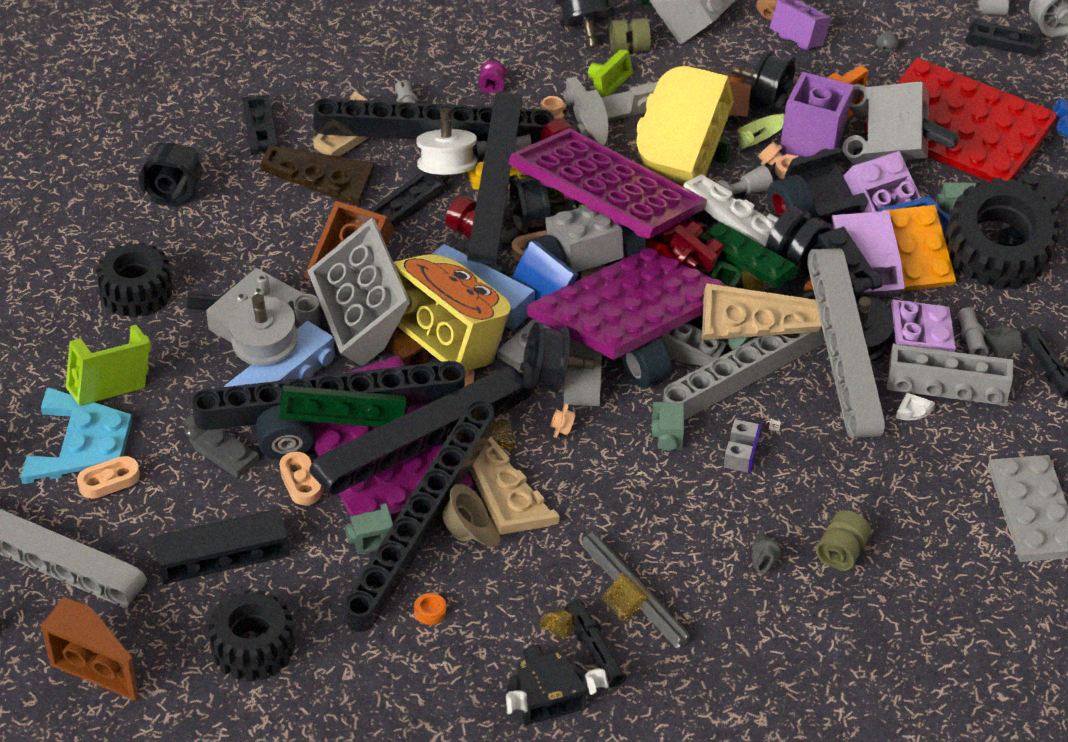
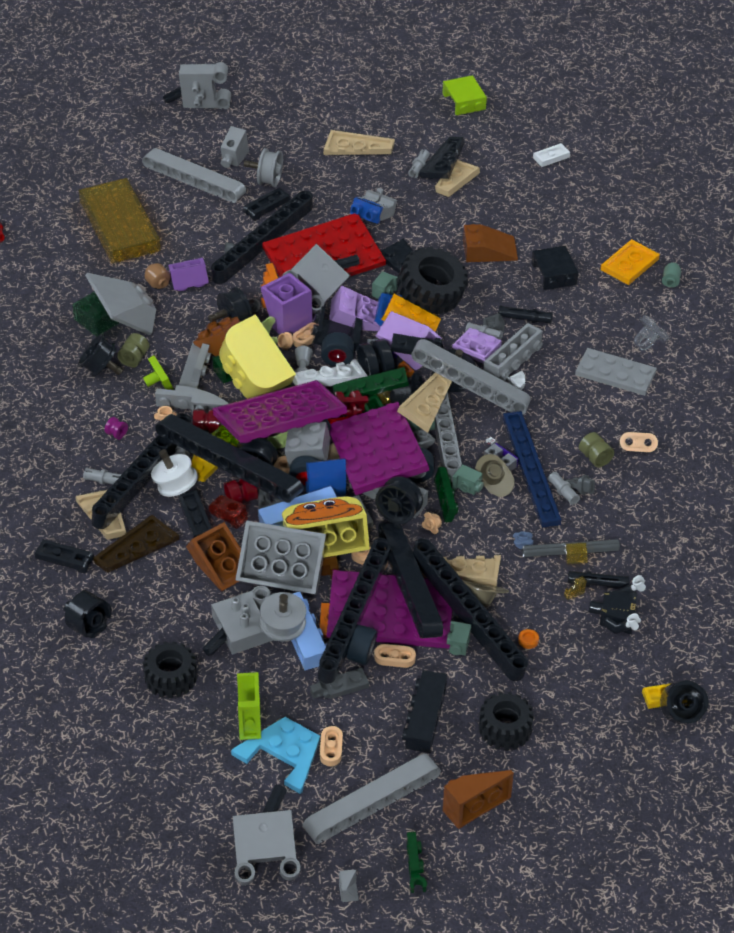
camera: 60 degrees left, 0 degrees up
dark green plate [278,385,407,427] -> none
none -> clear red leg [208,495,248,529]
none -> black beam [211,191,313,284]
none -> dark green plate [434,467,458,522]
none -> dark tan piece [475,454,515,497]
none -> dark blue plate [503,411,561,528]
none -> sand blue plate [513,531,533,549]
none -> light grey pin [548,472,580,505]
none -> light nougat plate [619,432,658,452]

